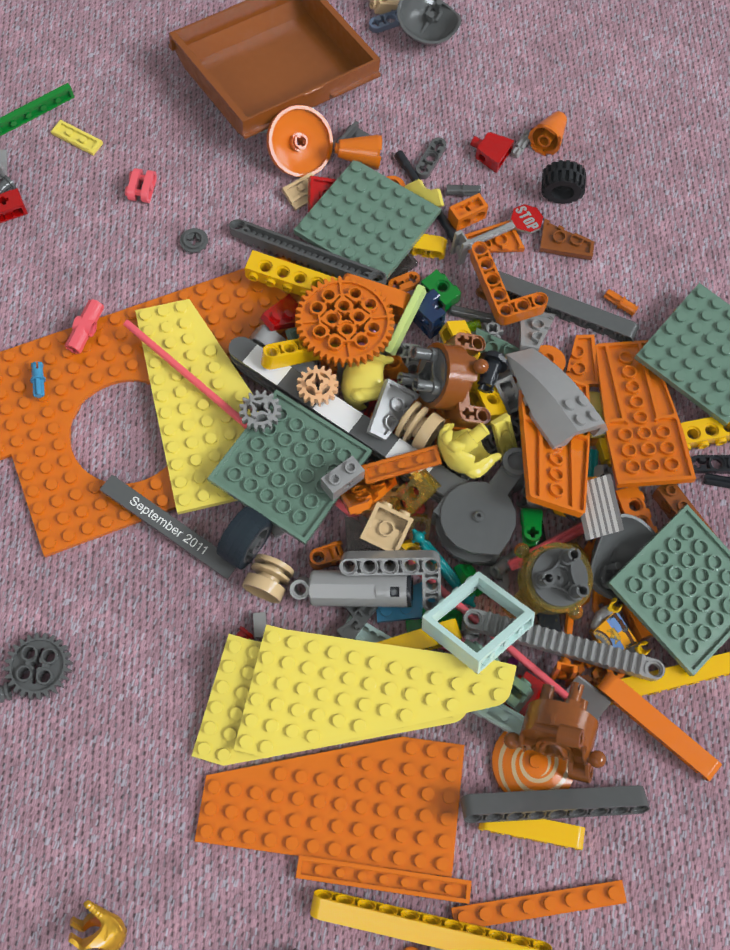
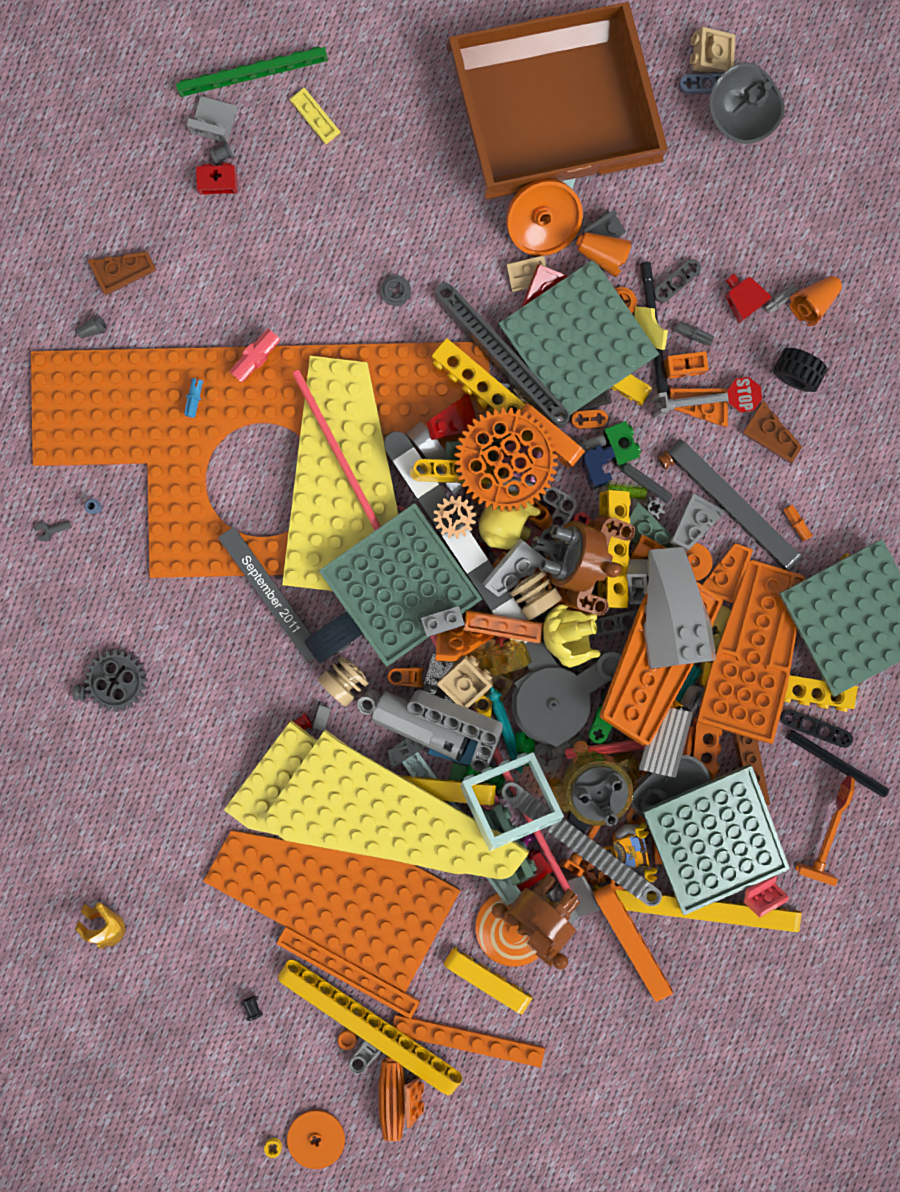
camera: 20 degrees right, 20 degrees up
coral brick [125,168,157,203] -> none
light grey gear [239,390,282,432] -> none
yellowish green tile [385,284,427,356] -> none
dark grey beam [460,785,650,823] -> none
orange beam [470,241,548,325] -> none
black piece [477,350,509,393] -> none
light yellow tile [490,413,517,463] -> none

